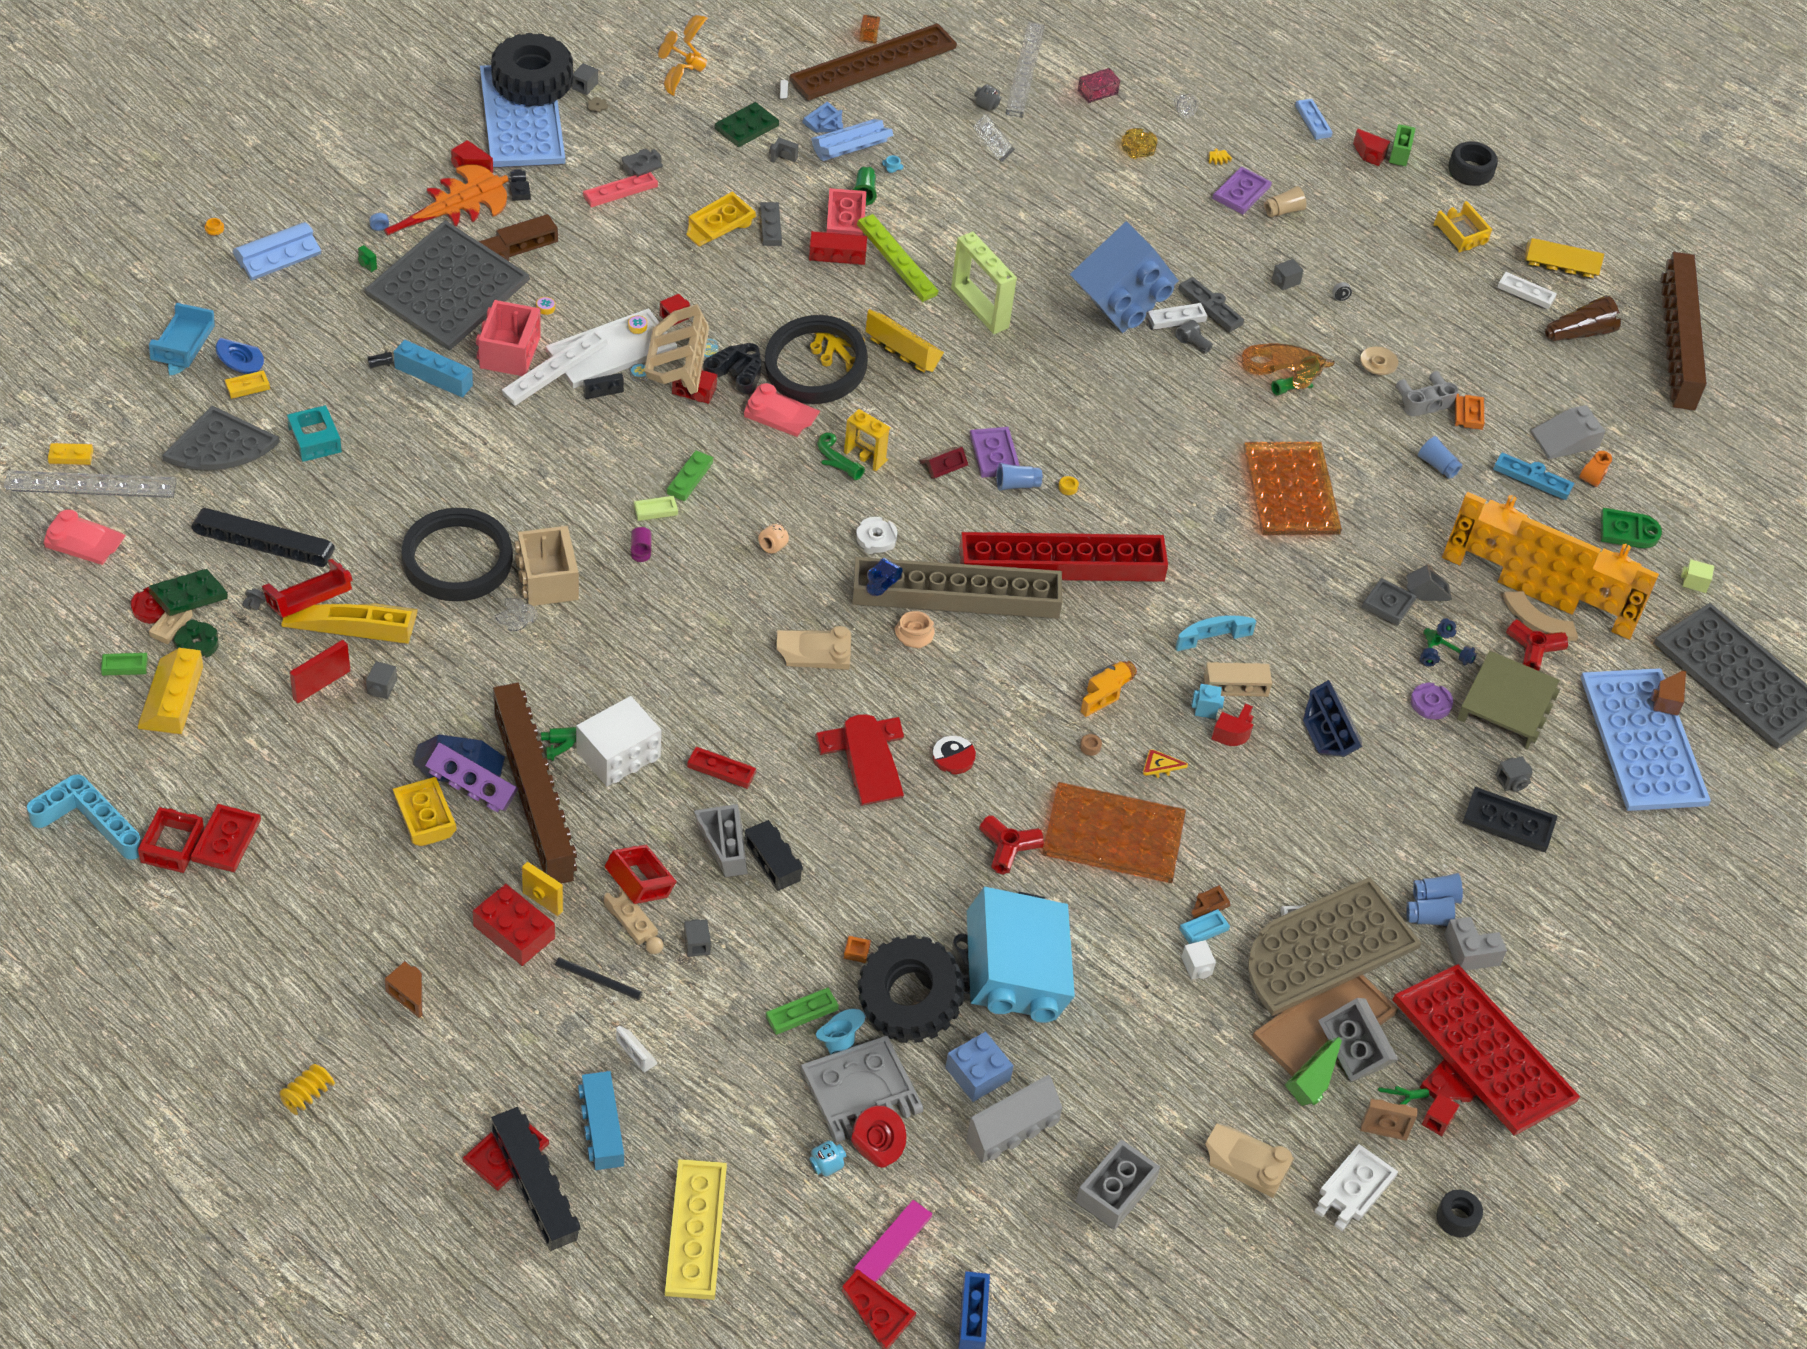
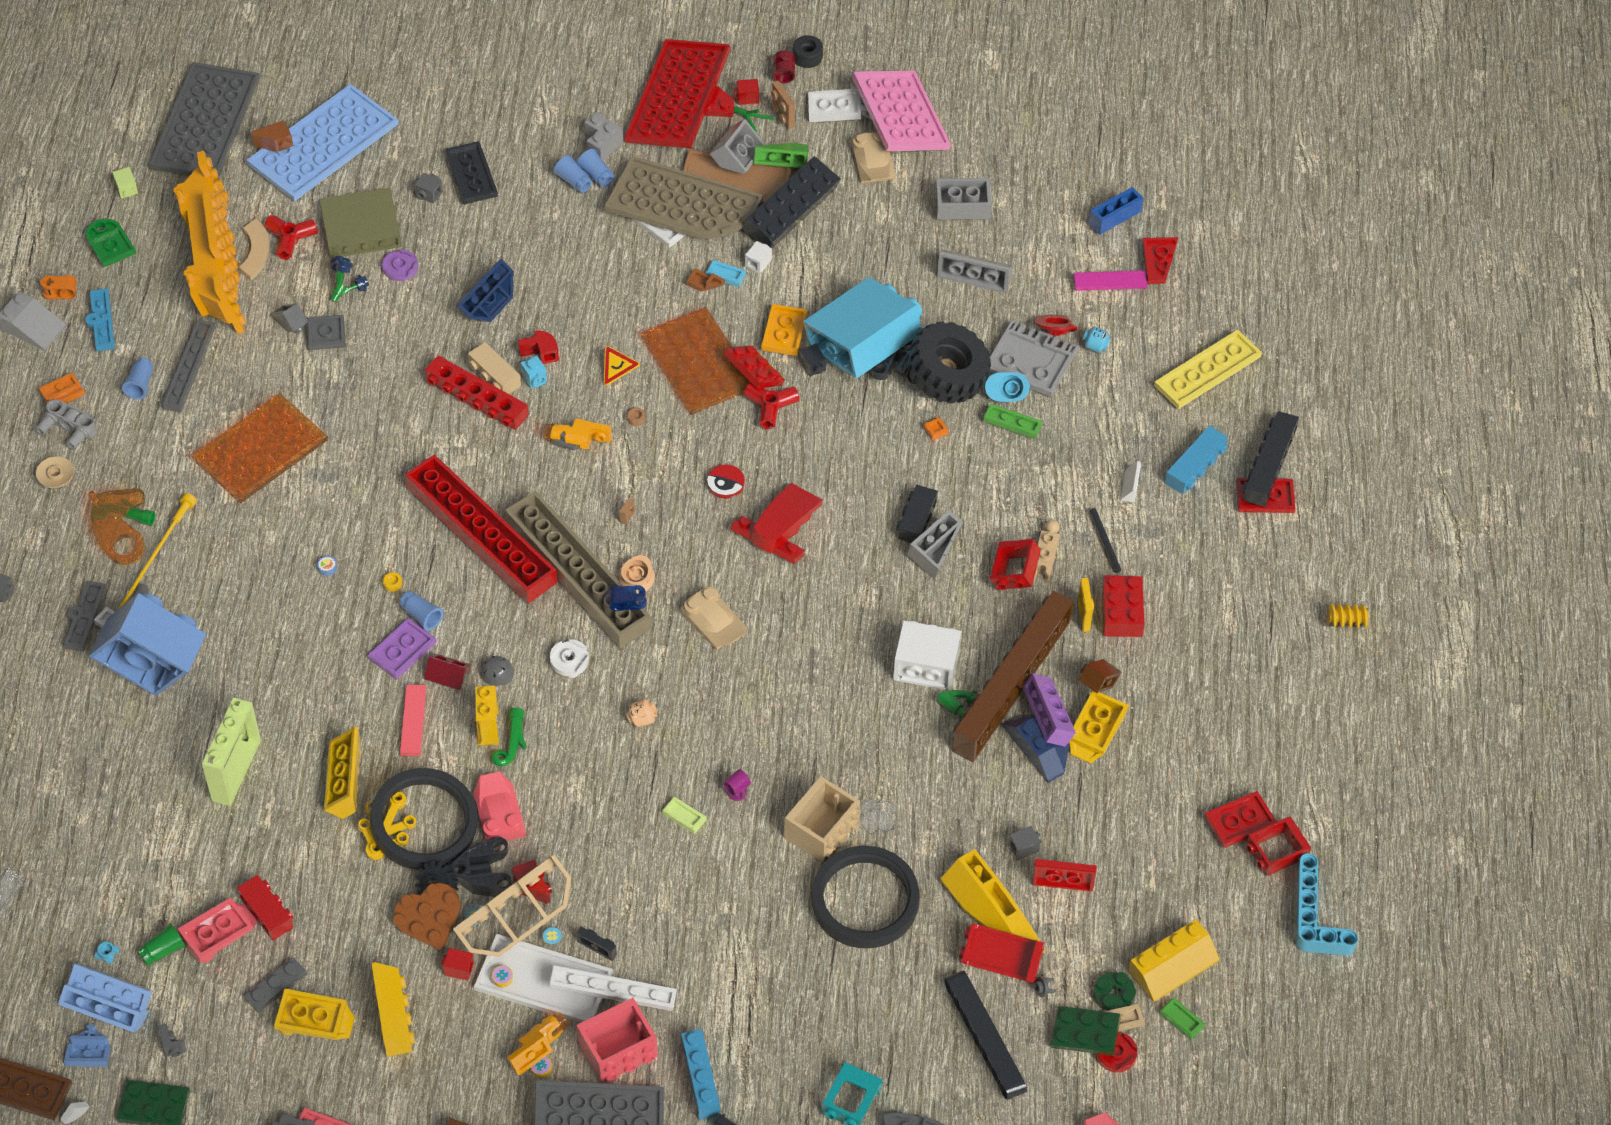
camera: 125 degrees left, 5 degrees up
dark orange slope [385,961,423,1018] -> none
bright green plate [667,450,713,501] -> none
dark grey brick [684,919,711,957] -> none
red plate [687,746,756,789] -> none
lime plate [857,214,939,302] -> none
medium blue brick [945,1032,1014,1102] -> none
medium azure slope [1175,615,1256,651] -> none
none -> yellow piece [117,493,197,610]
none -> dark grey plate [162,319,216,412]
none -> tile [317,556,337,576]
none -> yellow slope [372,962,415,1056]
none -> dark orange plate [393,883,461,950]
none -> coral tile [400,685,427,756]
none -> black gear [415,860,459,894]
none -> red brick [425,355,529,430]
none -> dark grey helmet [481,656,514,686]
none -> light orange plate [507,1012,569,1076]
none -> medium nougat tile [619,498,635,525]
none -> red plate [723,345,785,389]
none -> black brick [742,156,841,248]
none -> light orange plate [761,304,808,356]
none -> dark red wheel [773,51,795,84]
none -> bright pink plate [852,71,951,151]
none -> reddish brown brick [1079,659,1122,693]

